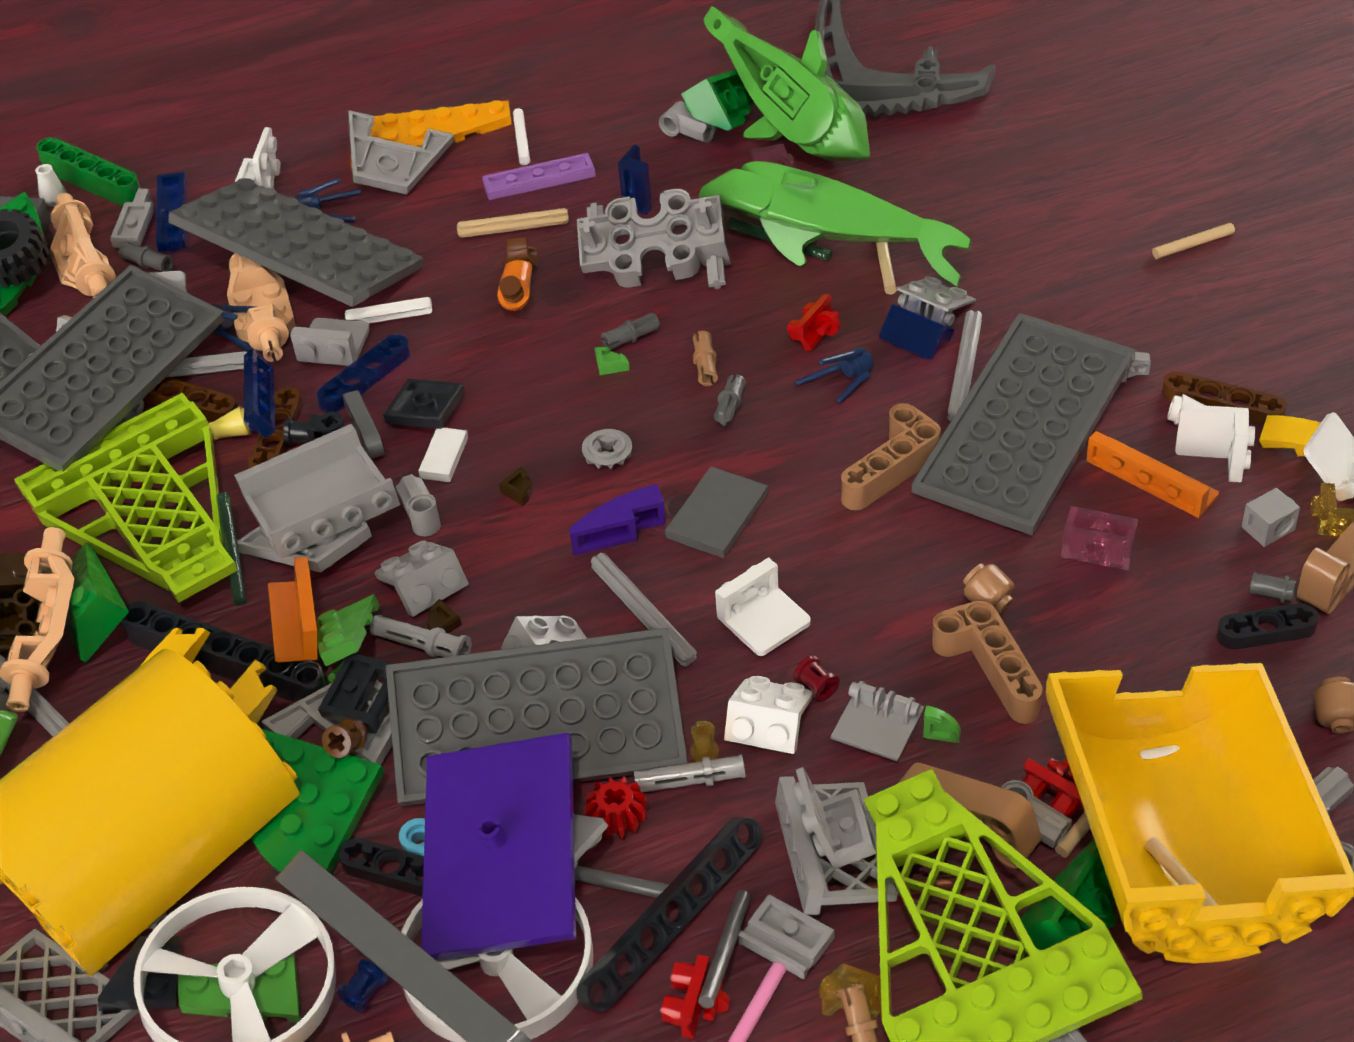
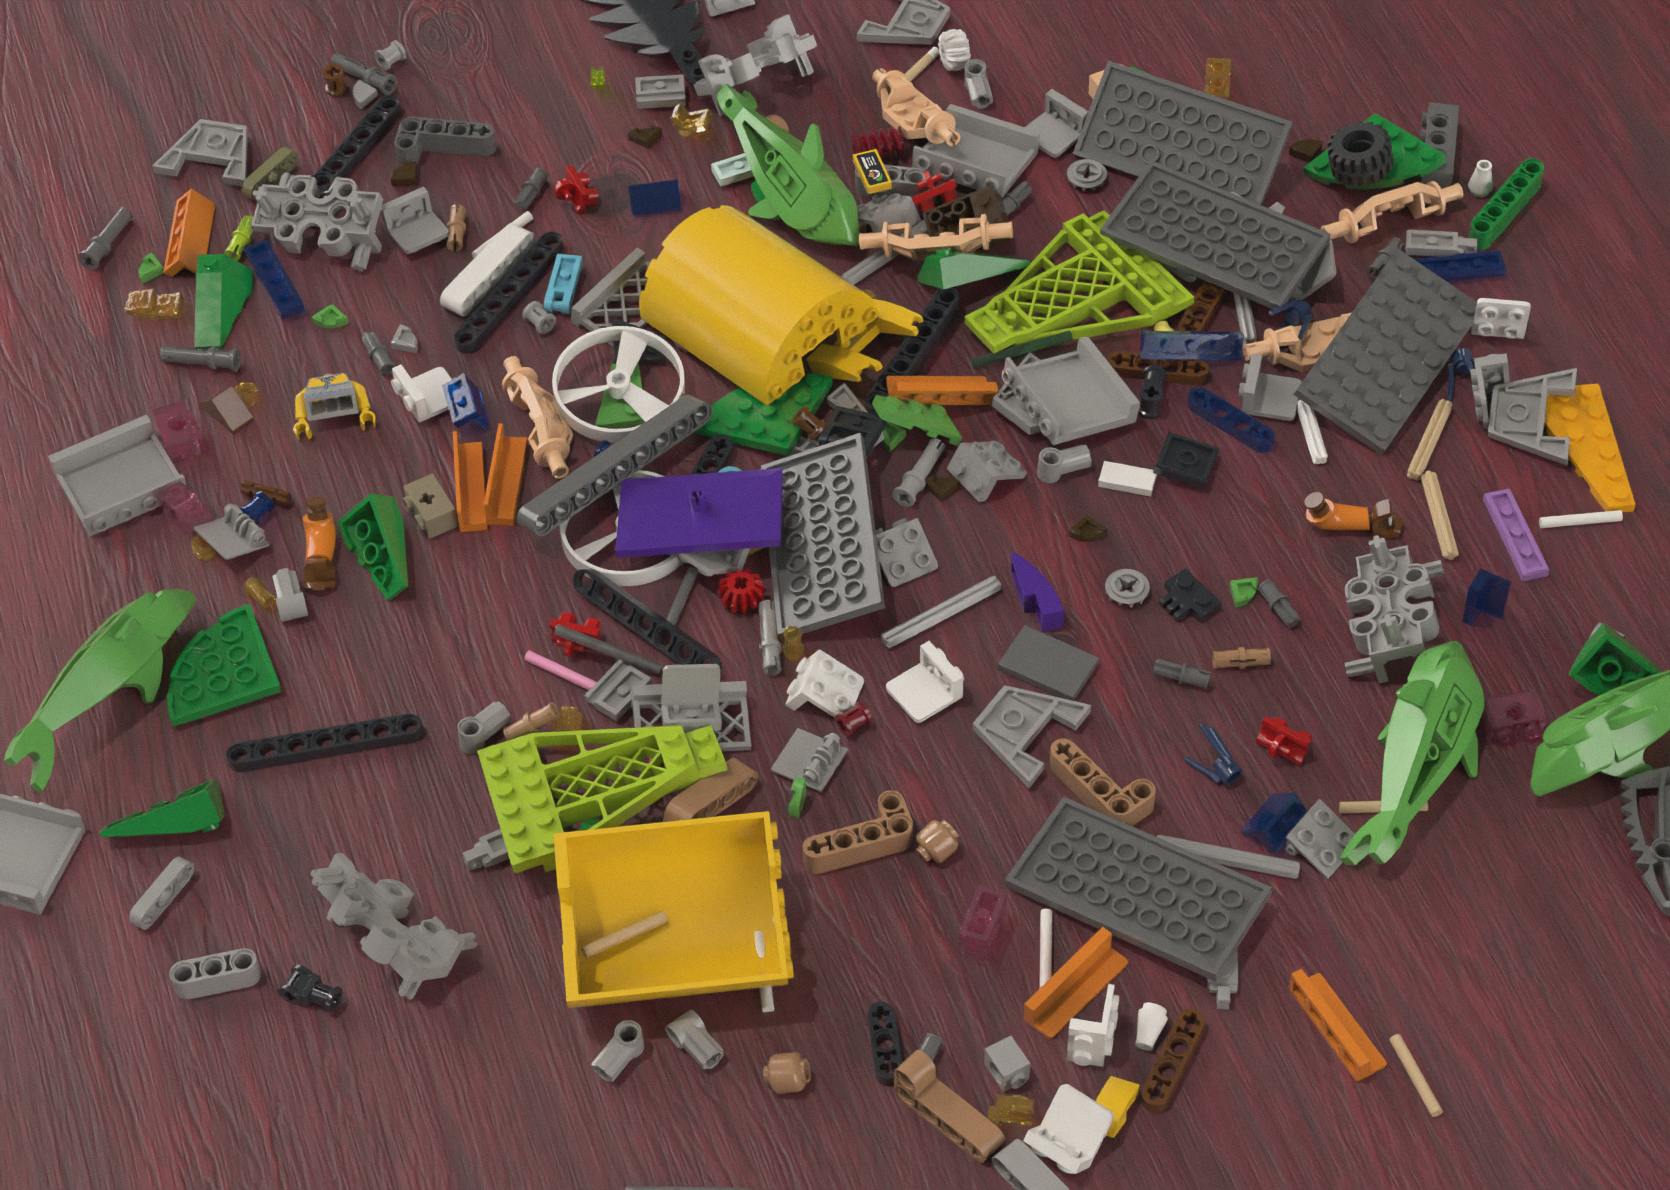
camera: 90 degrees right, 5 degrees up
dark grey beam [342,390,385,459] -> none
none -> light grey wing [973,685,1091,788]
none -> white bar [1039,909,1052,989]
none -> black hinge [1159,568,1222,623]
none -> orange panel [1289,968,1387,1082]
none -> tan axle [1407,399,1452,481]
none -> light grey bracket [1470,353,1510,429]

